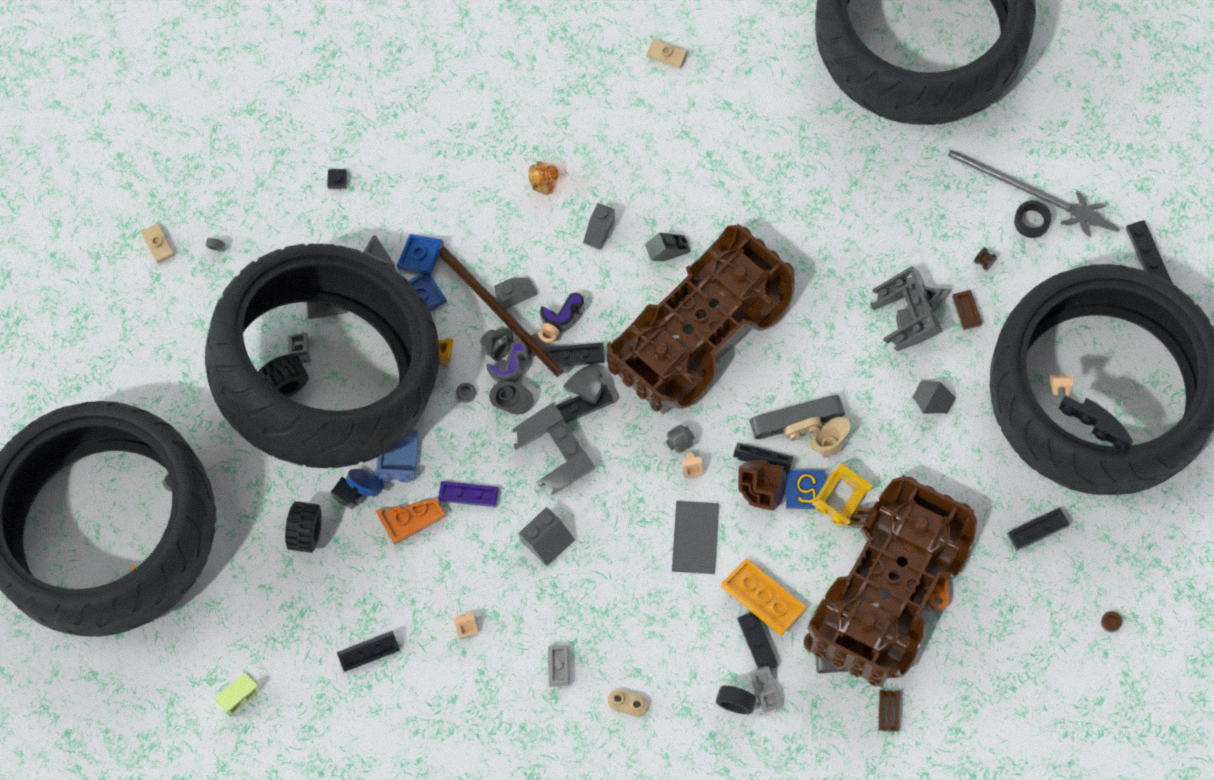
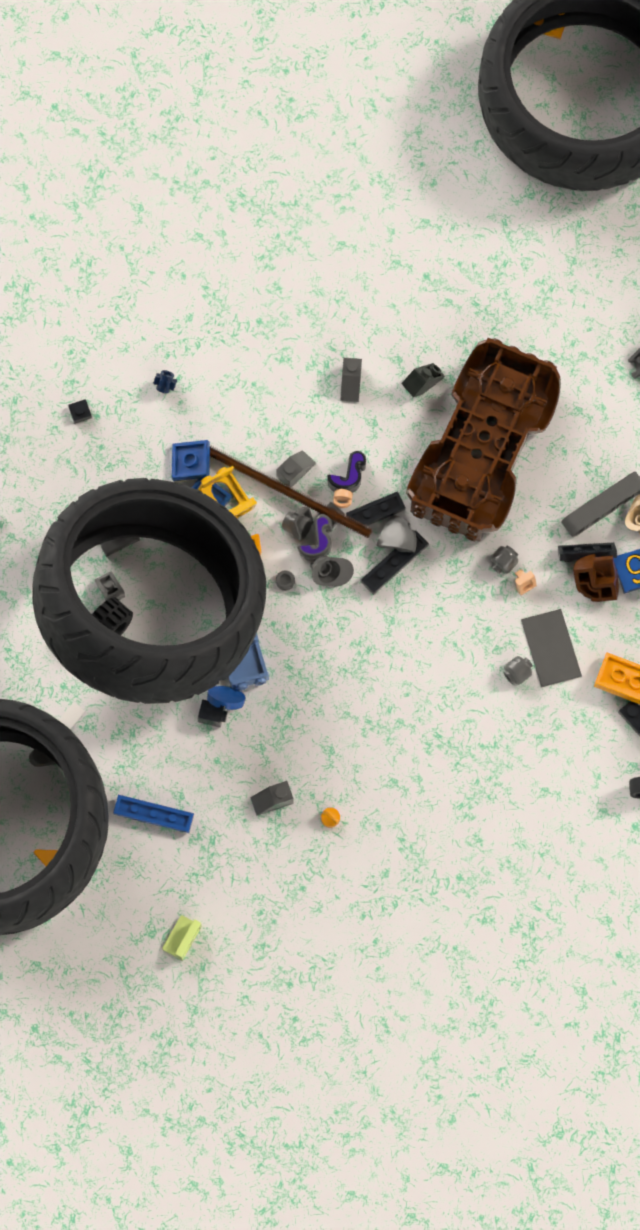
camera: 25 degrees left, 5 degrees up
black tyre [285,501,322,553] -> none
black plate [337,631,400,672] -> none
dark grey slope [363,235,396,270] -> none
orange wing [375,499,446,545] -> none
dark purple tile [438,481,499,507] -> none
light nougat tile [454,612,479,638] -> none
dark grey wedge [512,402,595,495] -> none
dark grey slope [518,507,575,566] -> none
clear orange piece [528,161,559,195] -> none
light grey plate [548,645,569,687] -> none
tan plate [608,690,647,717] -> none
tan plate [646,39,687,68] -> none
tan plate [783,417,822,441] -> none
none -> blue plate [113,794,194,833]
none -> dark blue gear [153,370,177,393]
none -> yellow panel [198,466,257,518]
none -> dark grey slope [250,781,294,816]
none -> light orange tile [321,807,340,828]
none -> dark grey head [503,656,533,685]

